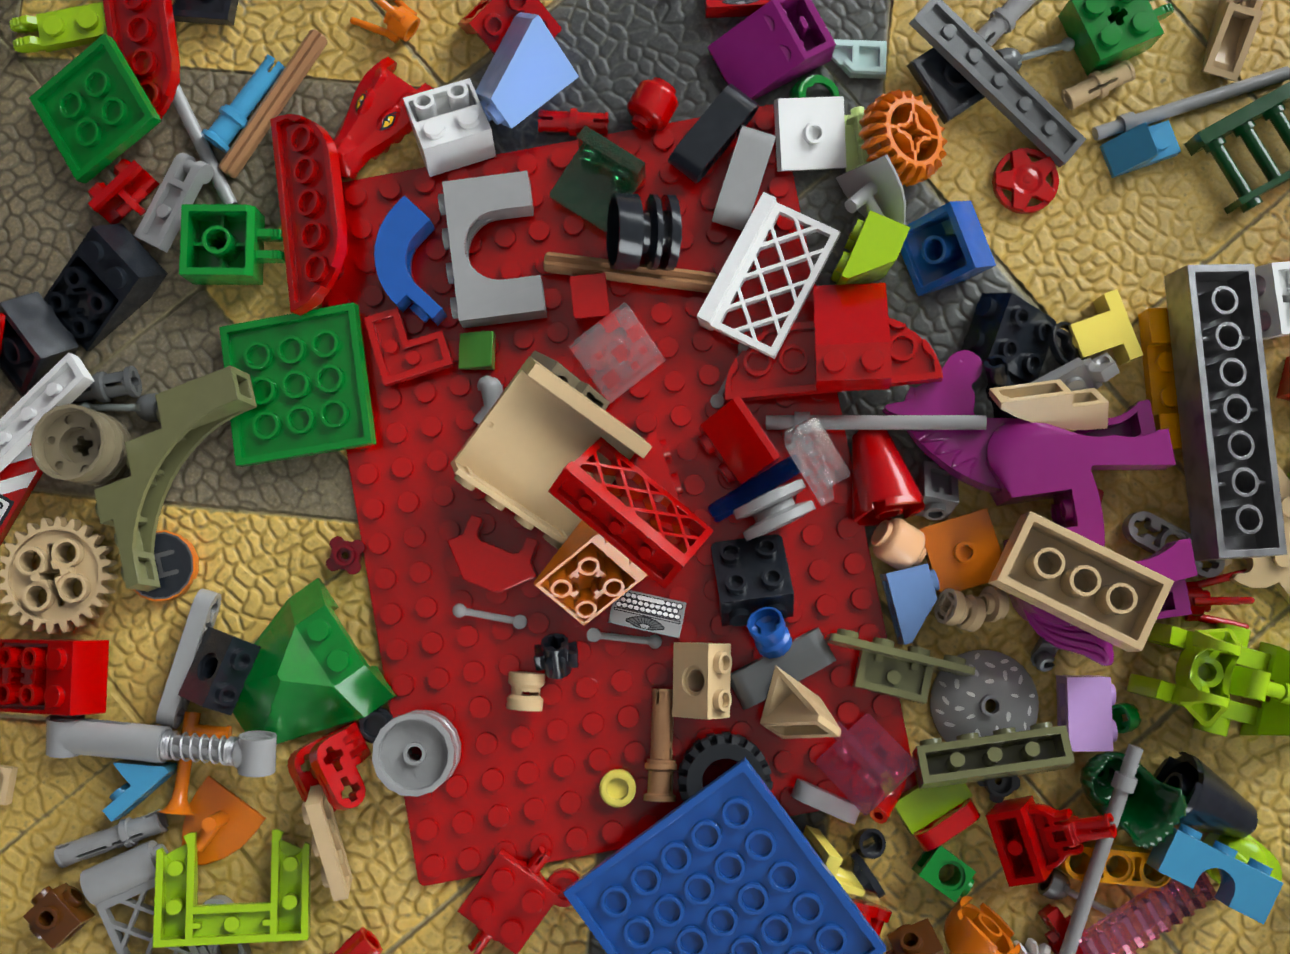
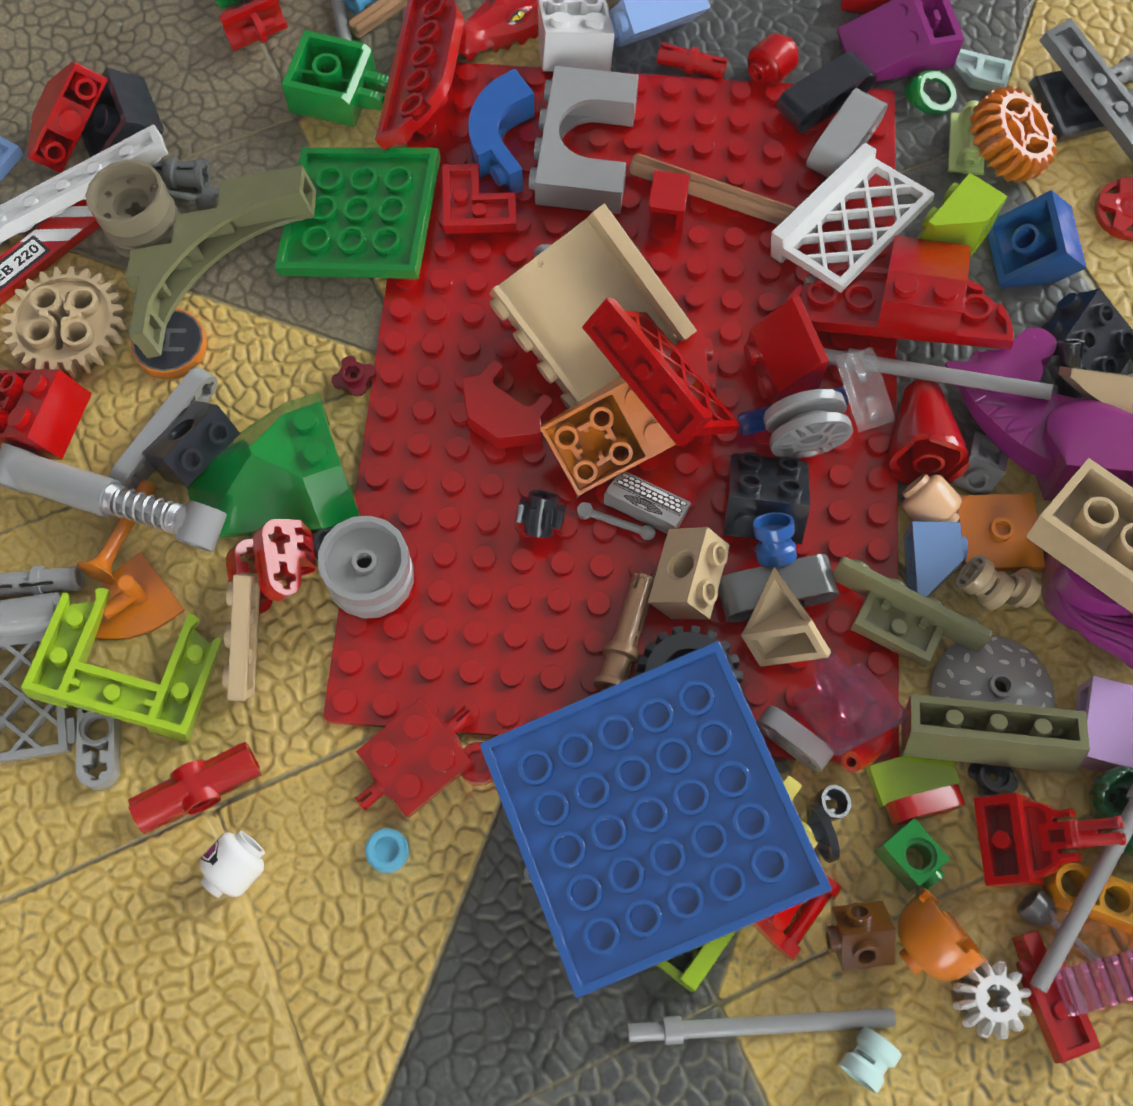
camera: 15 degrees right, 15 degrees down
black slope [43,224,168,352] -> none
dark azure slope [102,760,178,822] -> none
light grey plate [134,153,214,253] -> none
light grey hinge [452,603,527,629] -> none
bright green slope [459,331,496,370] -> none
tan wheel [506,671,545,711] -> none
clear green bracket [550,125,645,233] -> none
clear tile [568,302,666,403] -> none
light yellow tile [599,769,636,807] -> none
black wheel [606,193,682,270] -> none
white plate [774,96,847,172] -> none
light grey shield [836,154,906,224] -> none
dark grey arm [1031,636,1060,672] -> none

